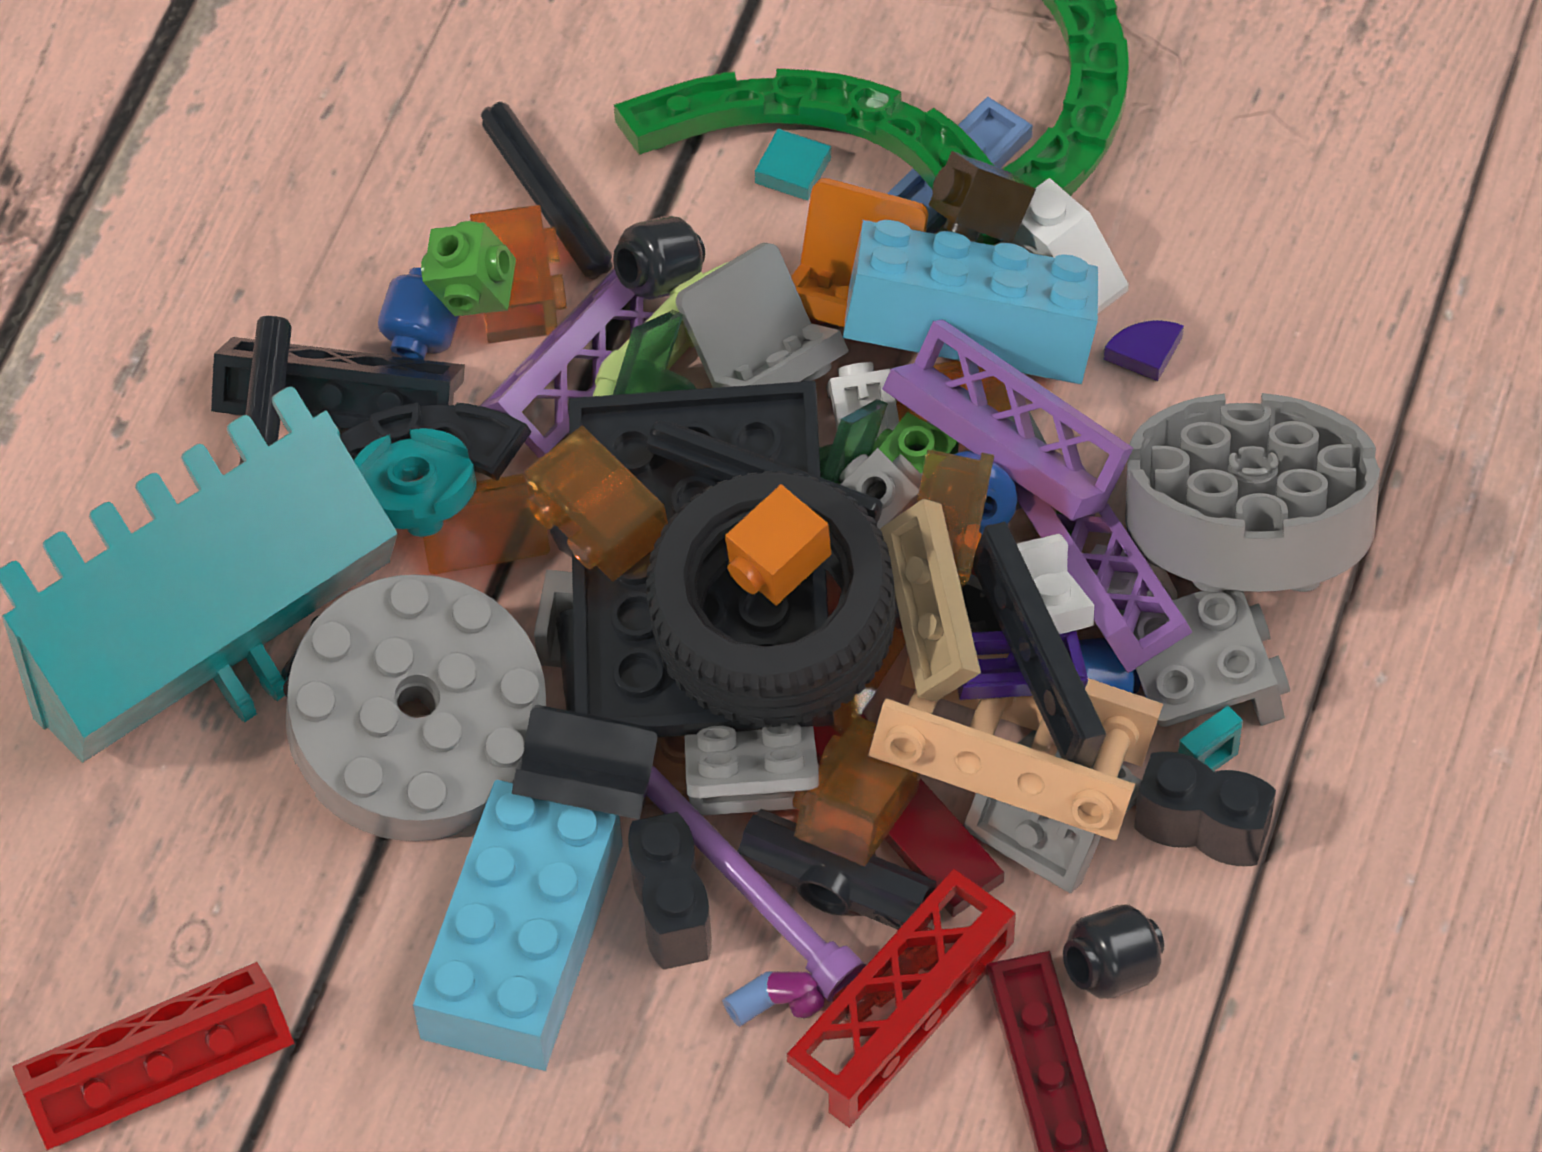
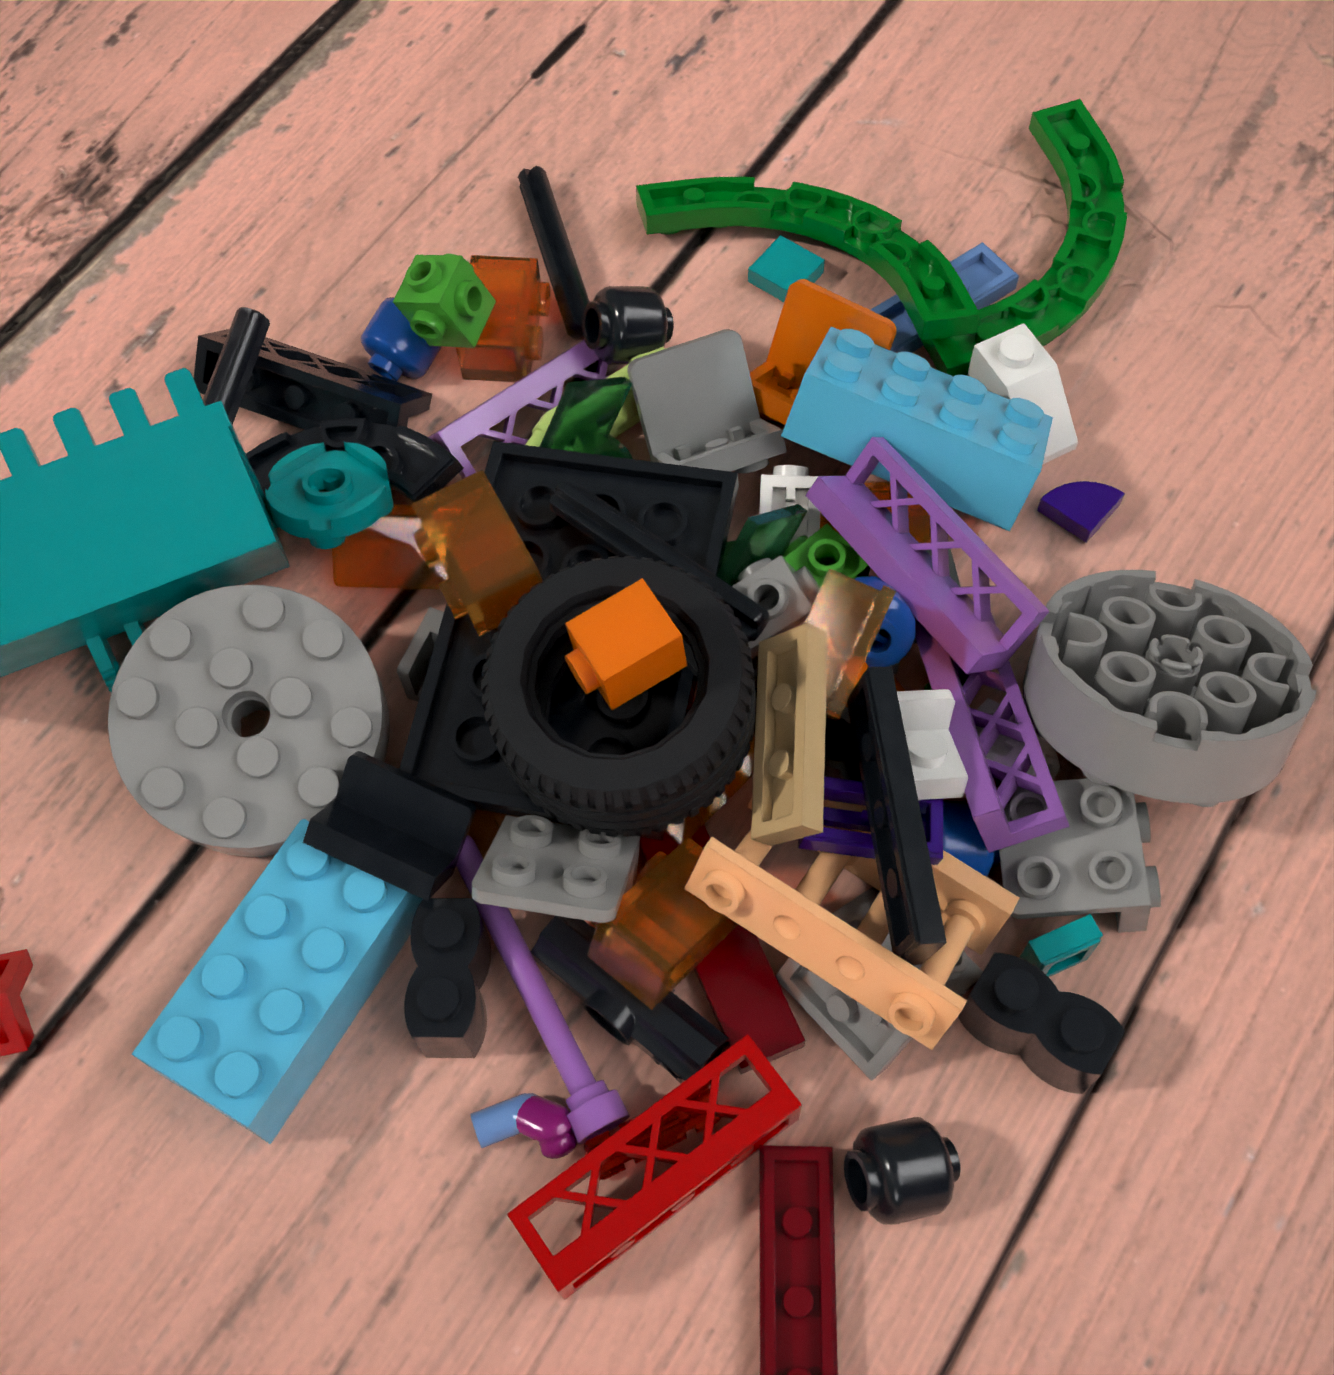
camera: 15 degrees right, 5 degrees up
dark brown brick [928,151,1036,243] -> none

